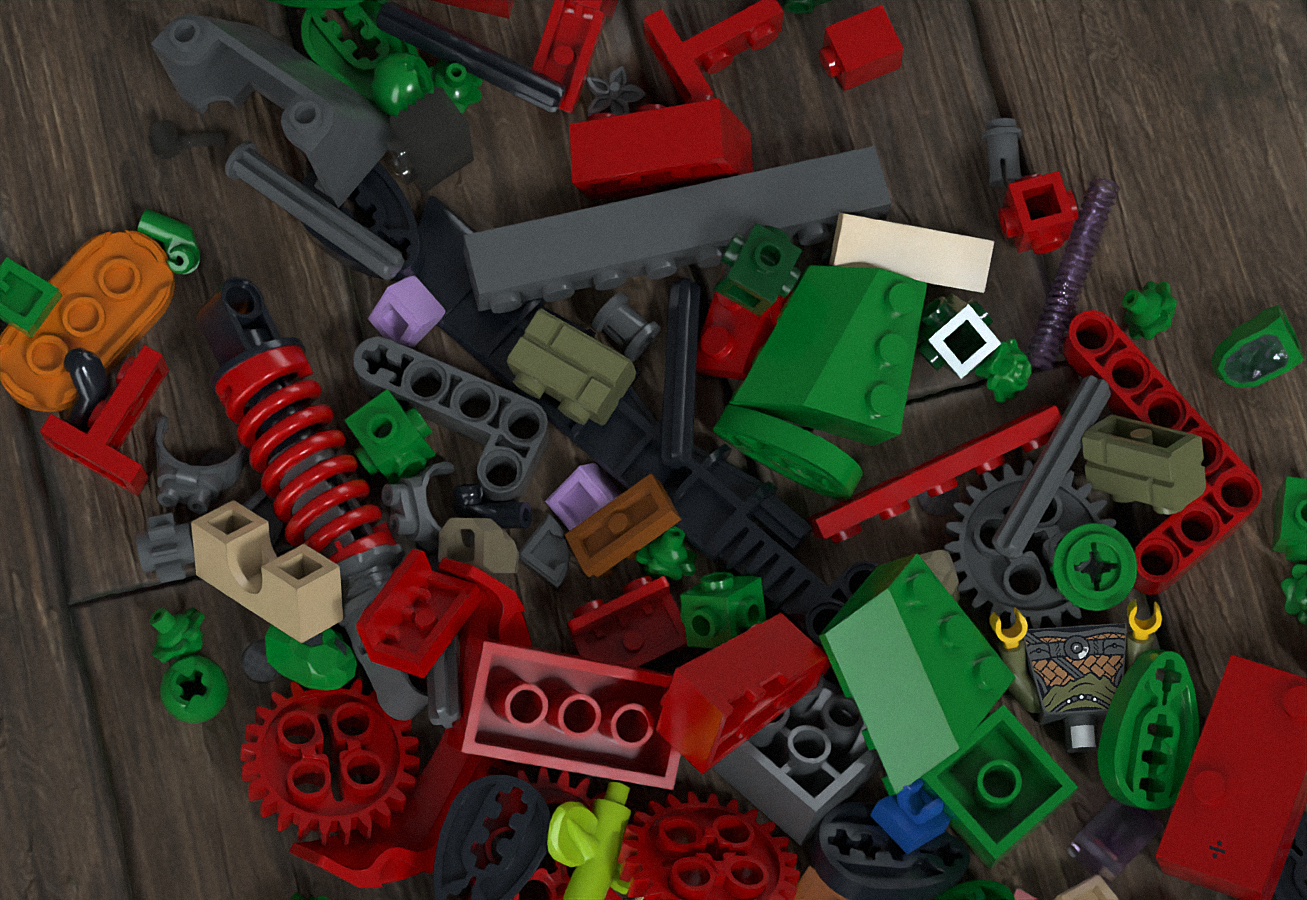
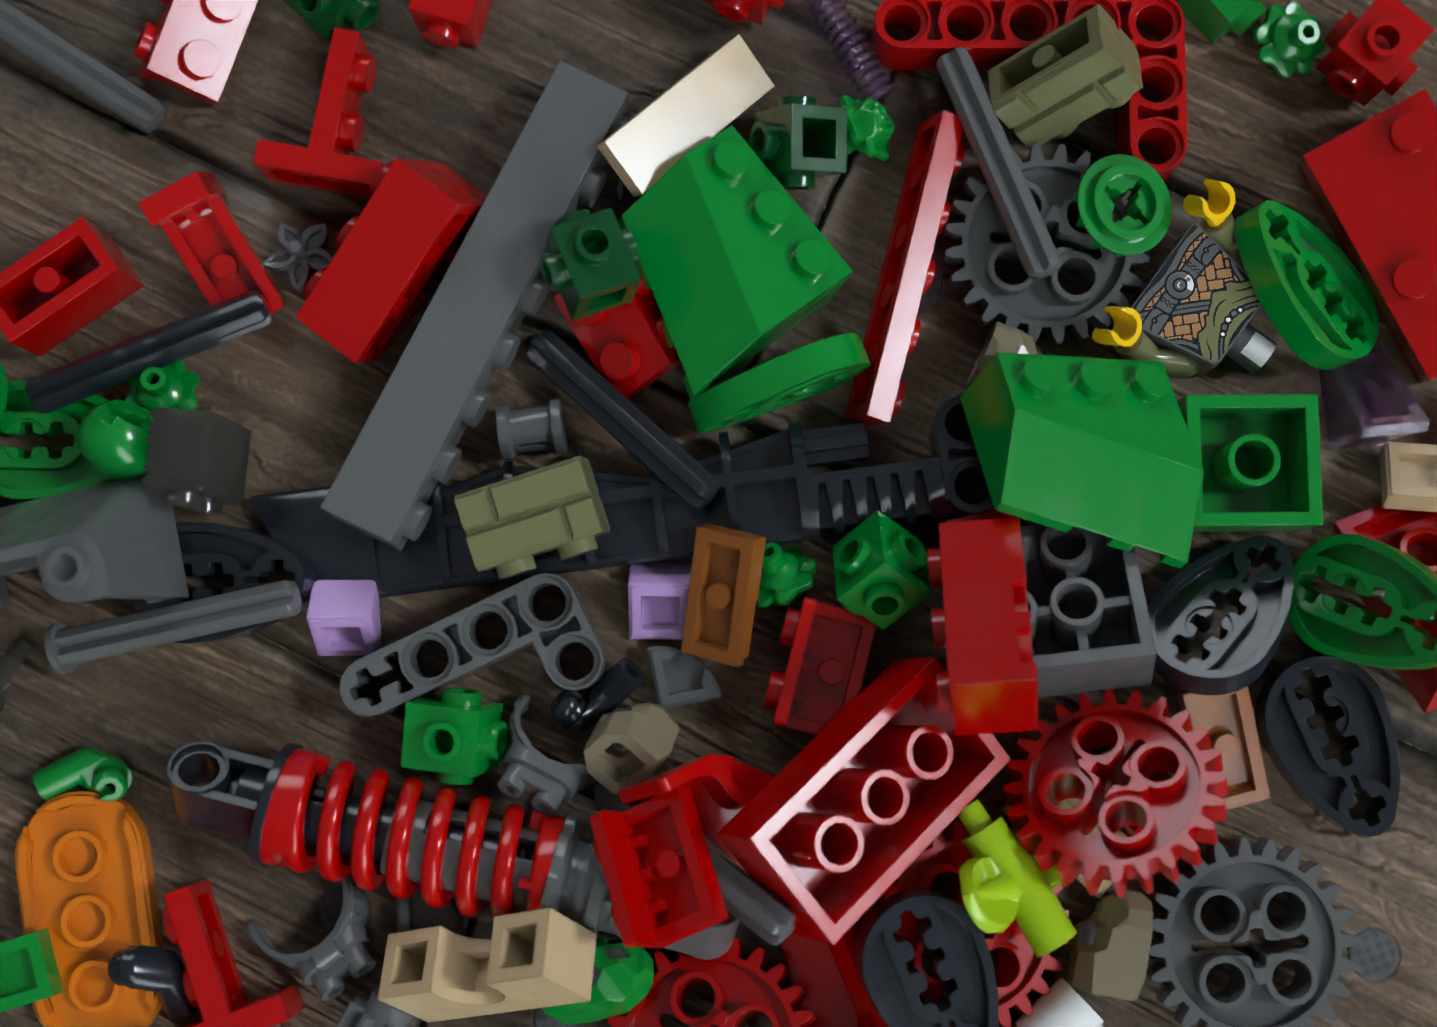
camera: 45 degrees left, 10 degrees up
blue tile [870,778,951,854] -> none

